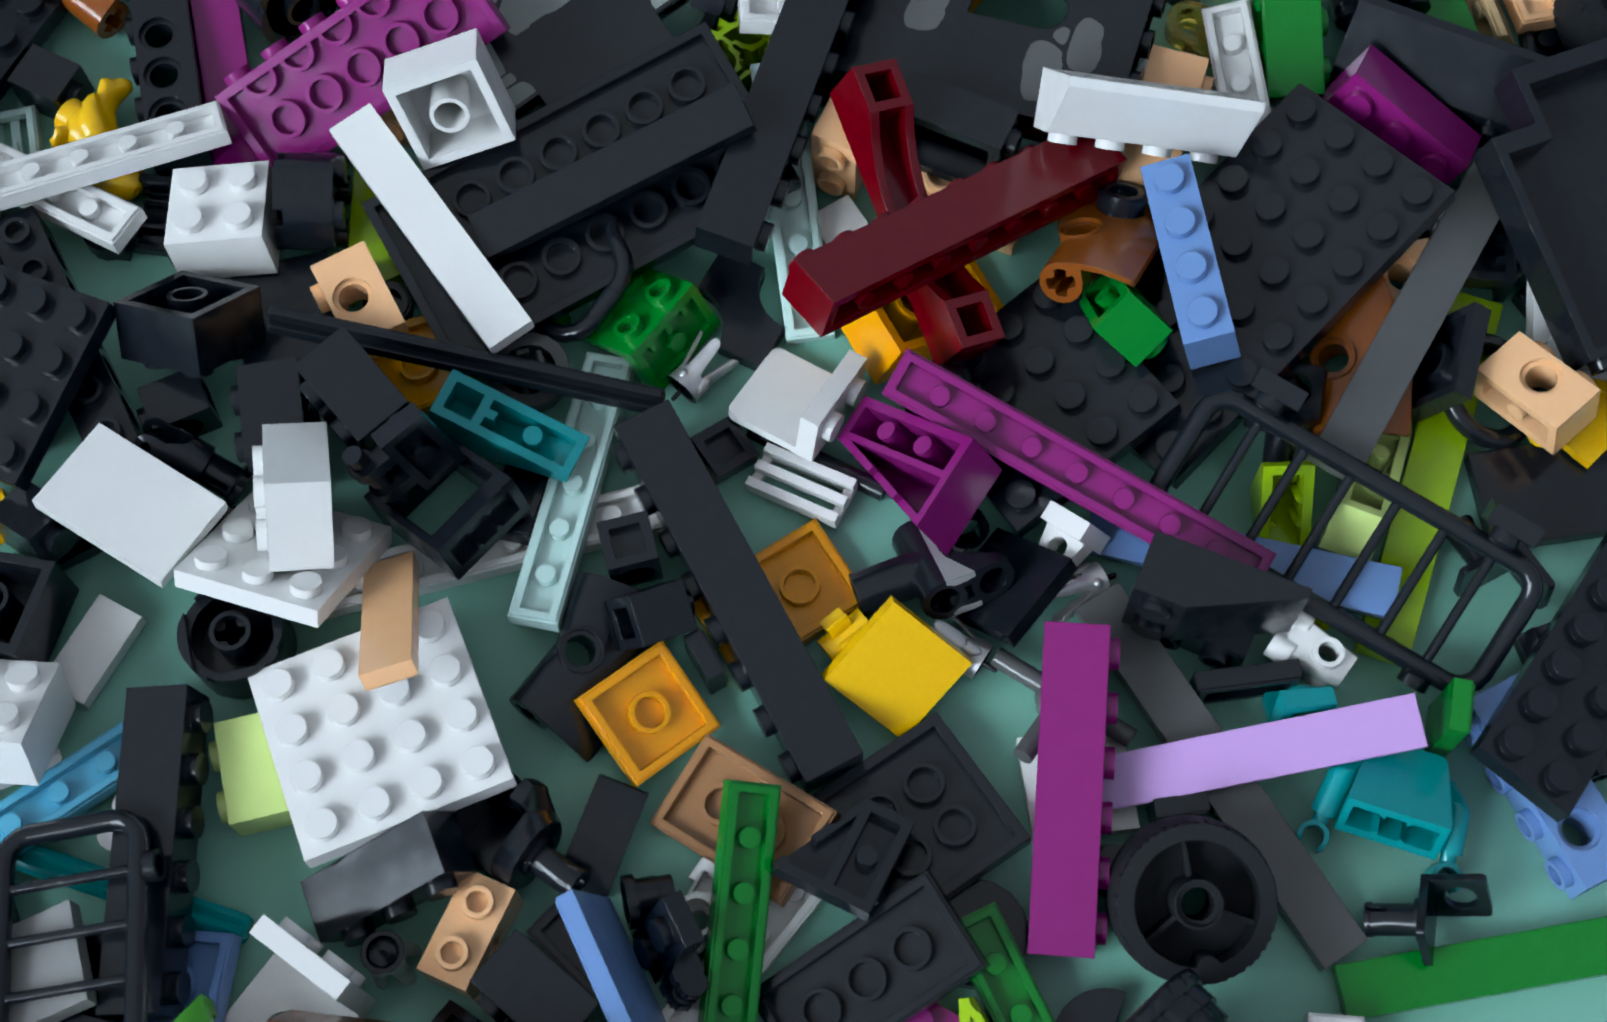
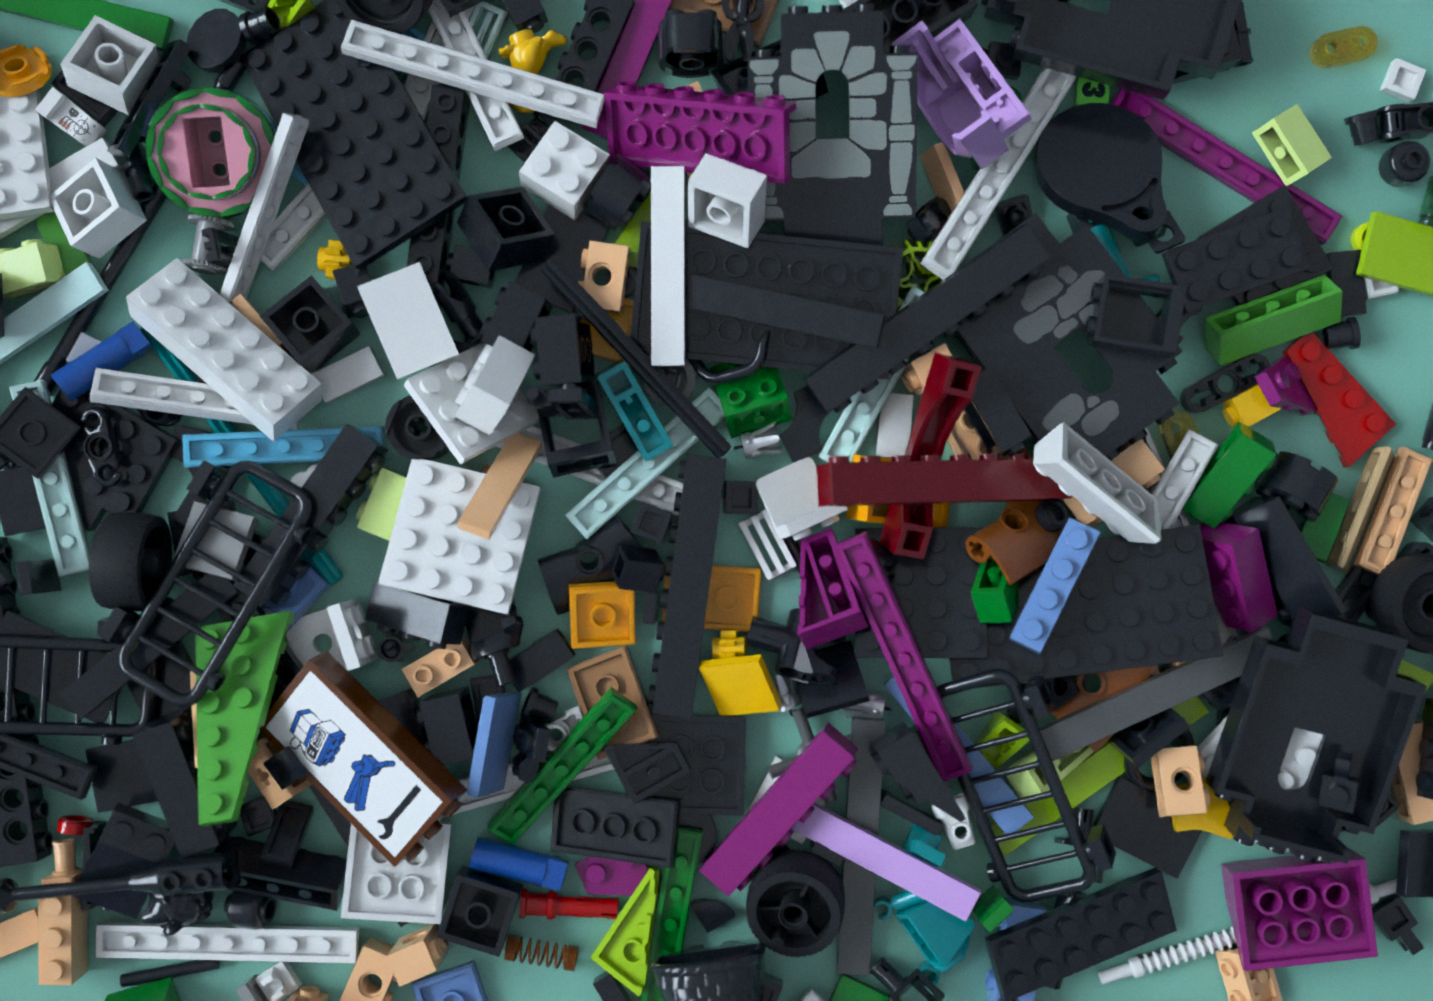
camera: 30 degrees right, 20 degrees up
white tile [1039,500,1111,567] -> none

